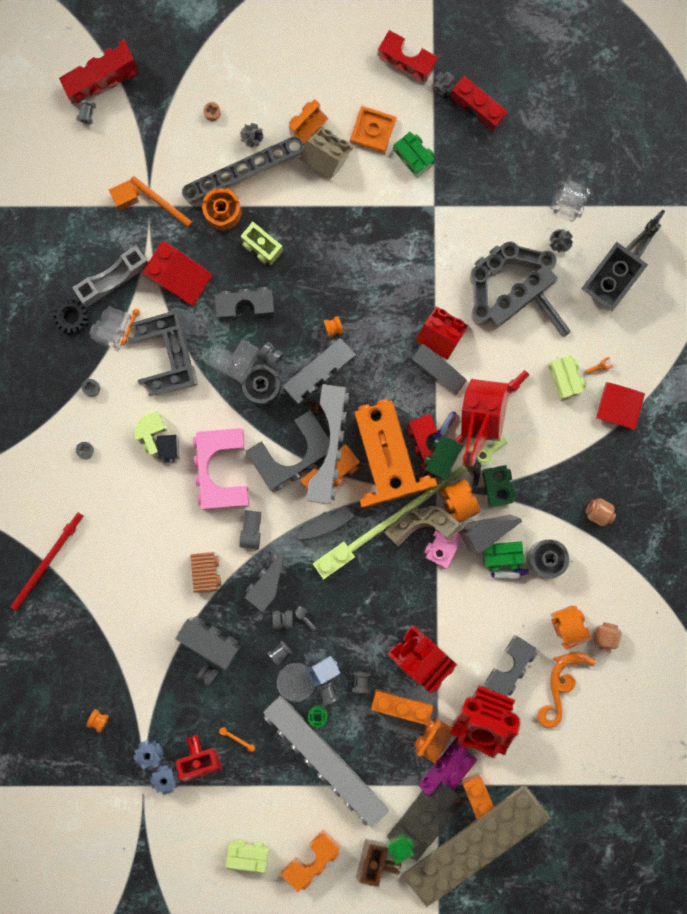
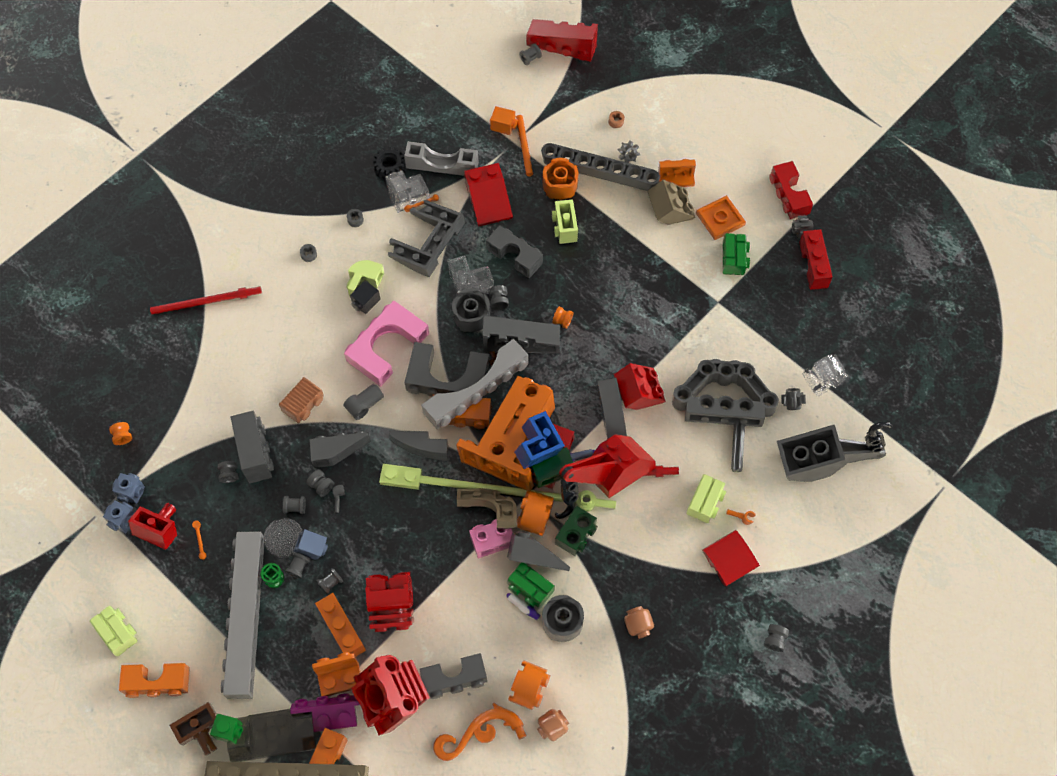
camera: 45 degrees right, 20 degrees down
none -> blue brick [515,411,565,469]

